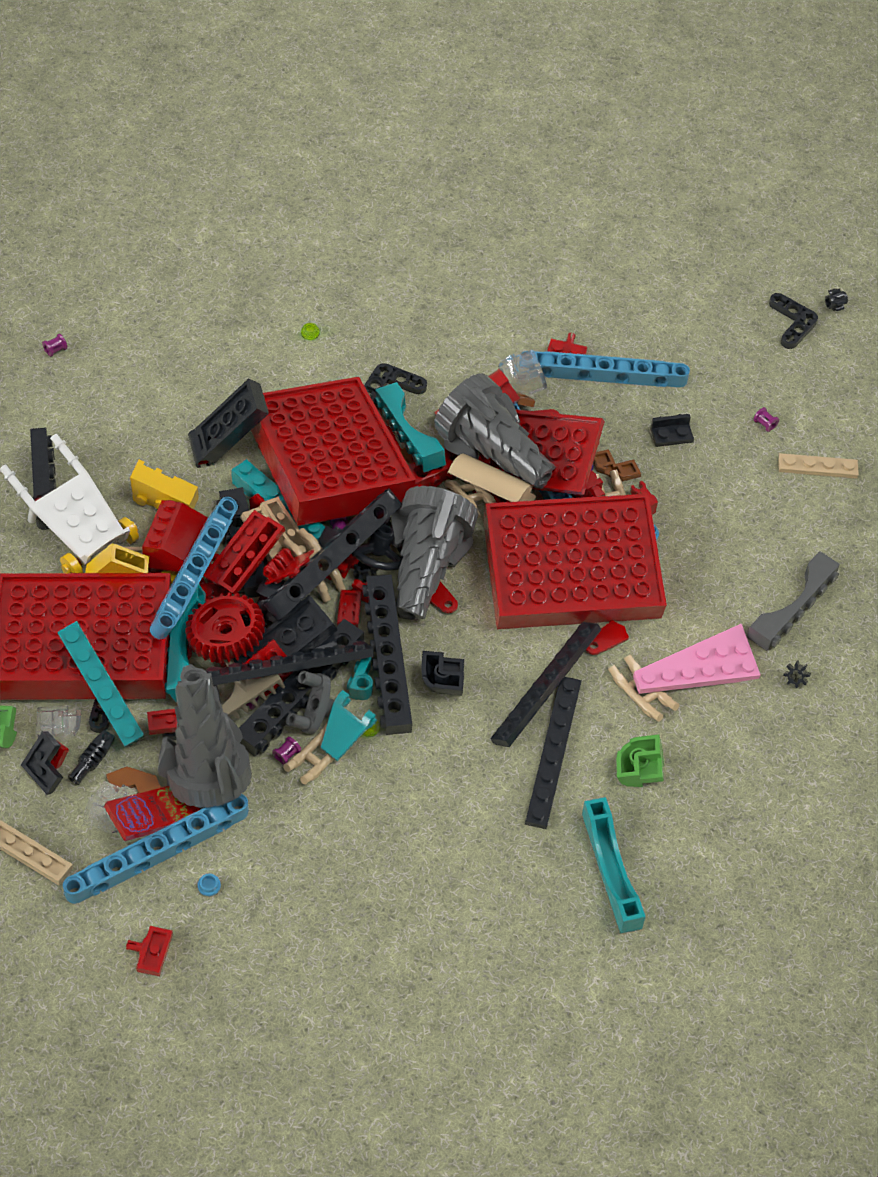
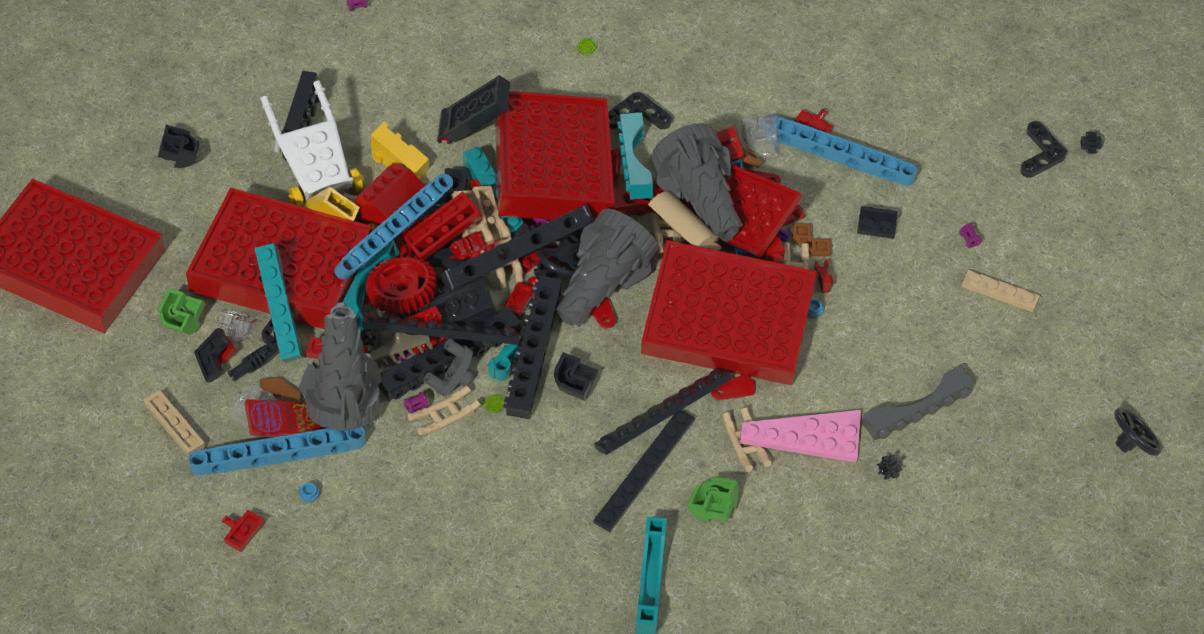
camera: 20 degrees right, 0 degrees up
teal flag [321,690,377,761] -> none

